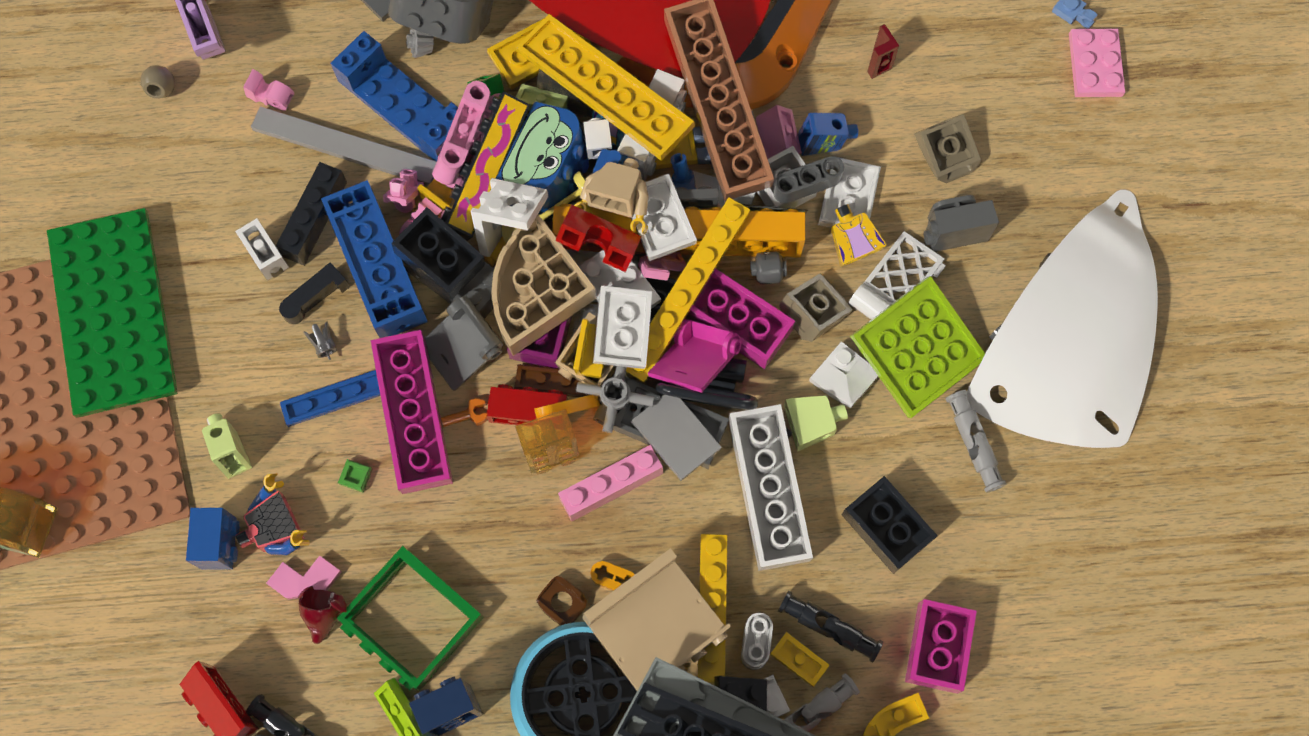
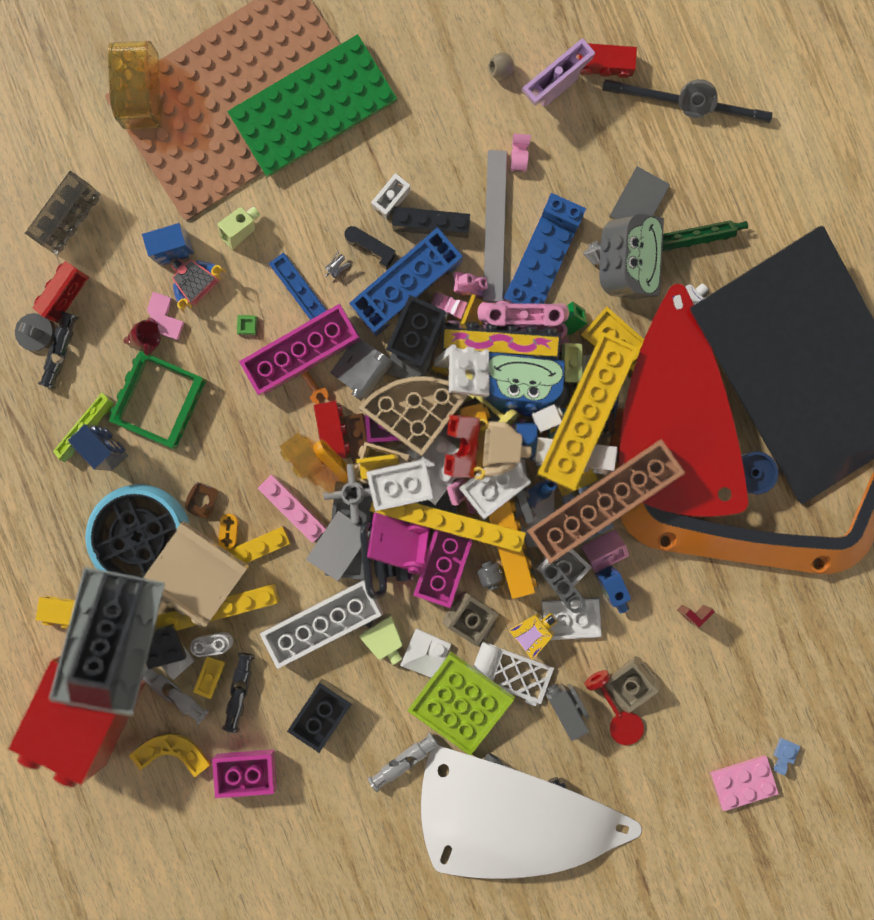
camera: 75 degrees right, 15 degrees up
none -> clear smoke brick [25,170,101,255]
none -> yellow plate [228,526,291,564]
none -> red piece [584,670,644,745]

